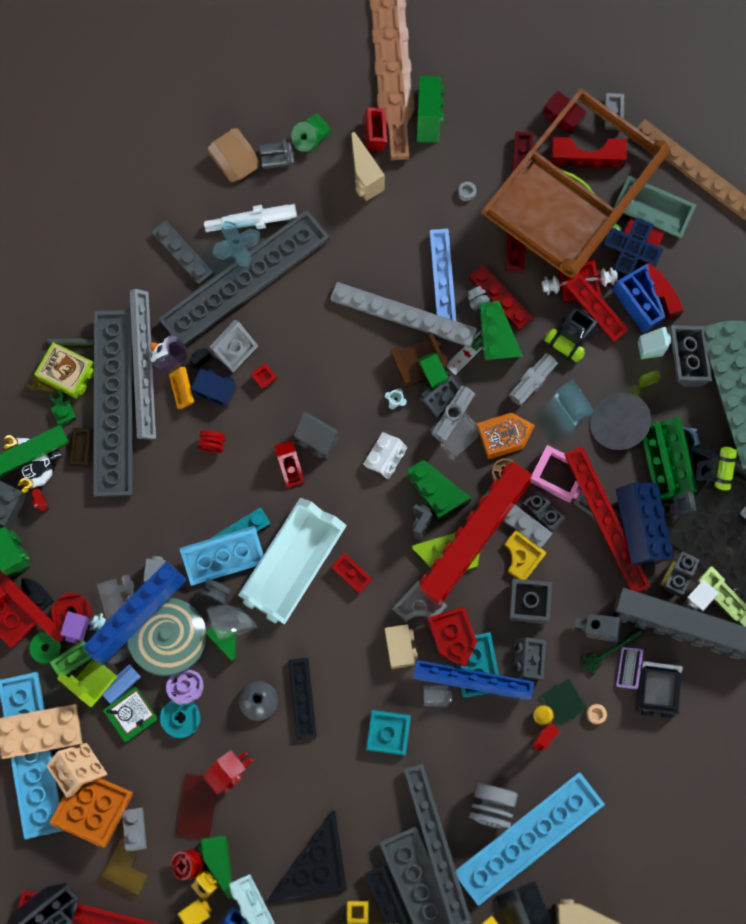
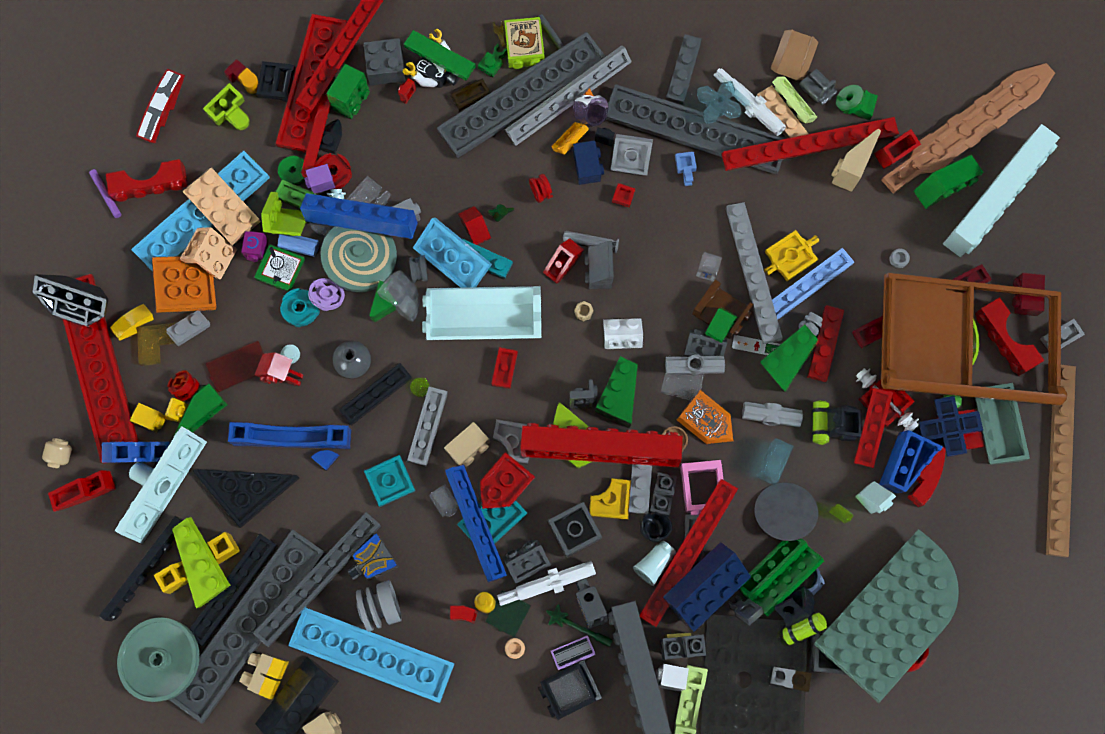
camera: 55 degrees right, 0 degrees up
light aqua plate [385,389,407,410] -> none
dark grey slope [669,325,712,387] -> none
none -> yellow slope [110,304,154,341]
none -> blue arch [228,422,351,449]
none -> magenta brick [241,231,268,262]
none -> light aqua plate [281,345,300,364]
none -> blue tile [311,450,339,471]
none -> torso [348,533,399,580]
none -> light grey plate [407,387,448,466]
none -> clear neon green piece [410,378,430,397]
none -> red slope [458,206,491,245]
none -> dark green piece [488,204,514,222]
none -> white piece [497,561,596,606]
none -> light grey axle [563,231,619,254]
none -> tan tile [574,301,593,321]
none -> light aqua plant [633,541,676,586]
none -> black hair [640,512,672,542]
none -> medium blue plate [675,152,697,186]
none -> clear brick [696,252,722,281]
none -> red plate [721,117,899,171]
none -> light nougat plate [757,85,809,138]
none -> yellow plate [764,230,819,281]
none -> yellowish green plate [772,76,818,123]
none -> light aqua brick [943,124,1060,258]

